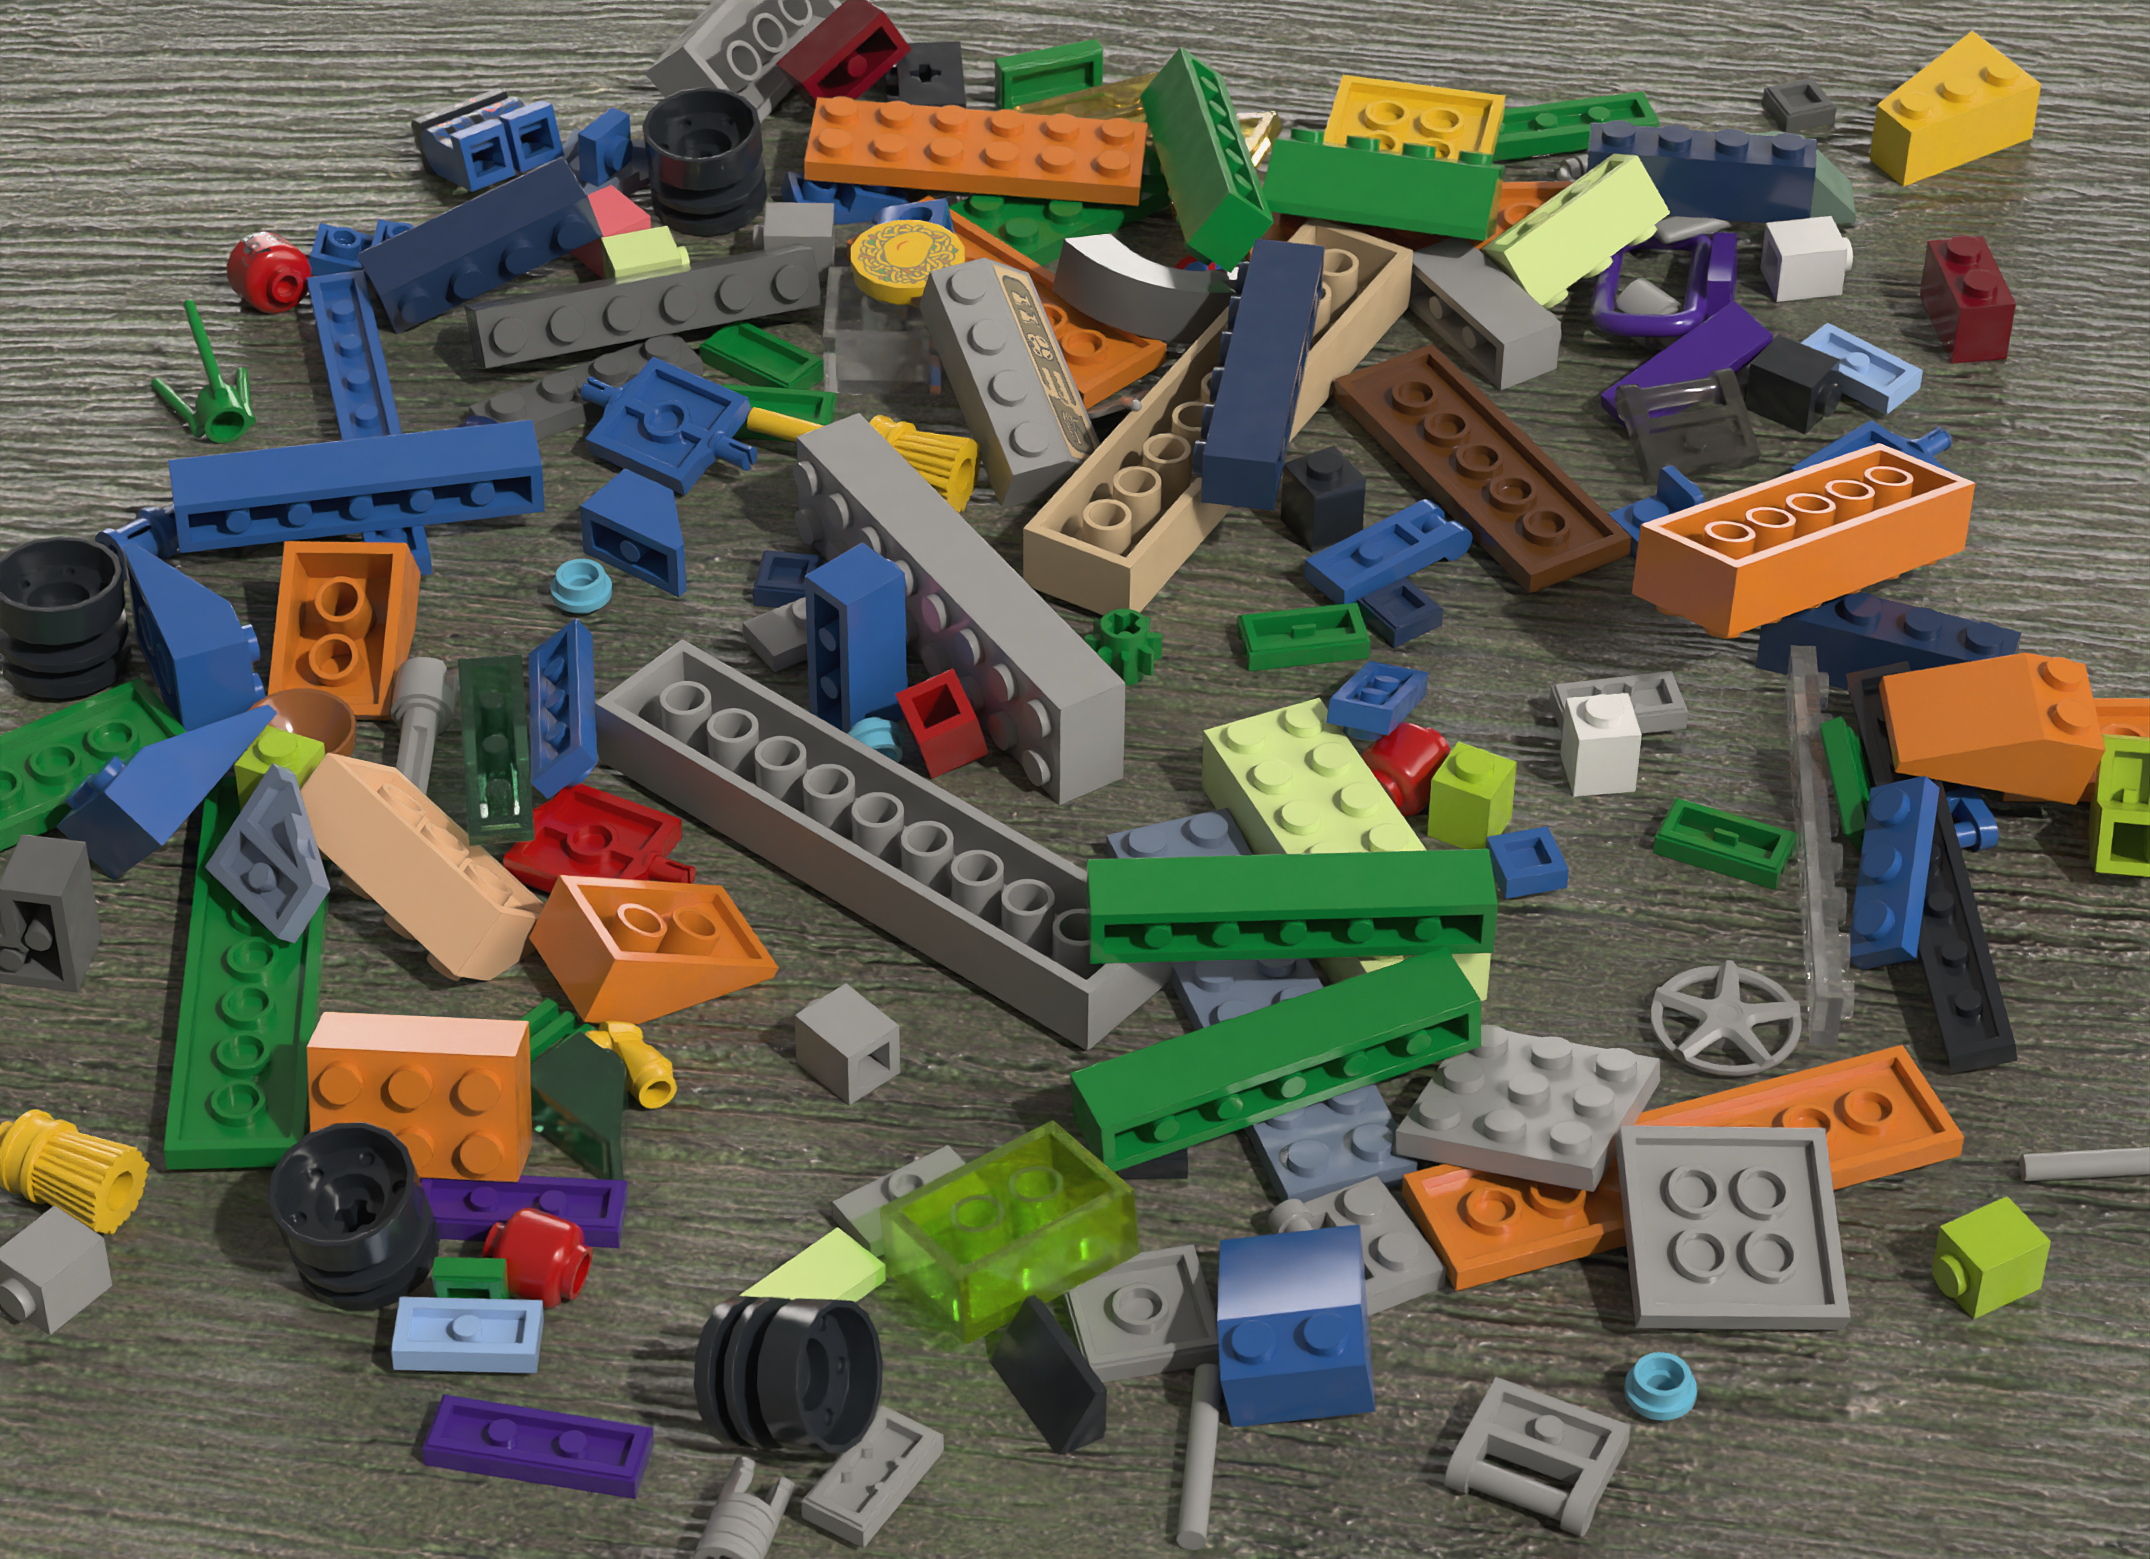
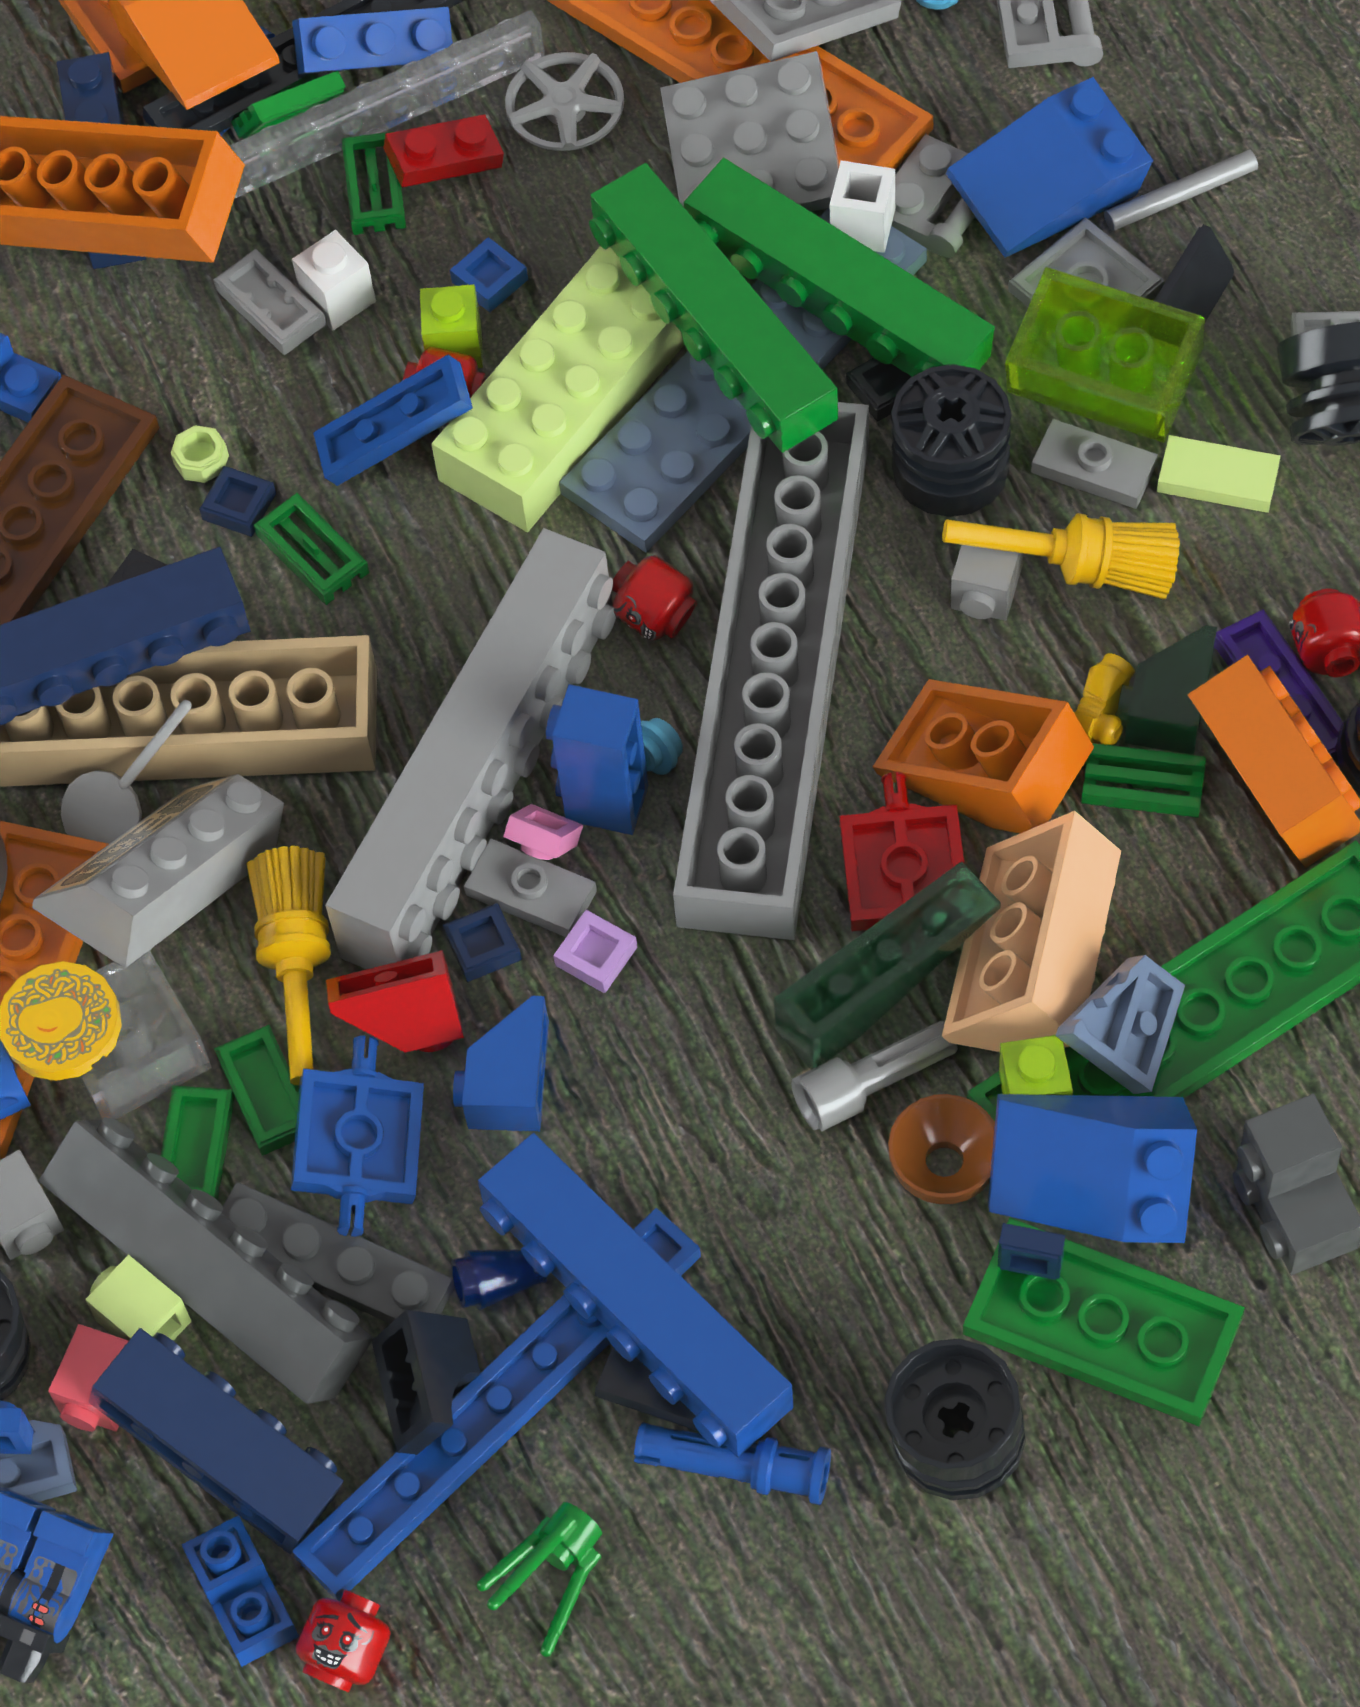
camera: 115 degrees left, 20 degrees up
blue slope [122,543,266,732] -> none
orange slope [268,541,421,720] -> none
blue plate [529,618,597,799] -> none
medium azure plate [550,559,612,614] -> none
red brick [895,668,989,779] -> none
green gear [1085,609,1162,686] -> none
blue plate [1304,499,1472,604] -> none
none -> yellowish green tile [171,425,229,483]
none -> red slope [326,950,464,1053]
none -> black arch [372,1310,481,1455]
none -> red plate [383,114,504,188]
none -> lavender plate [553,910,637,993]
none -> red head [612,555,697,641]
none -> white brick [829,161,895,253]
none -> black wheel [891,364,1012,517]
none -> yellow piece [942,513,1180,599]
none -> dark blue tile [998,1223,1066,1280]

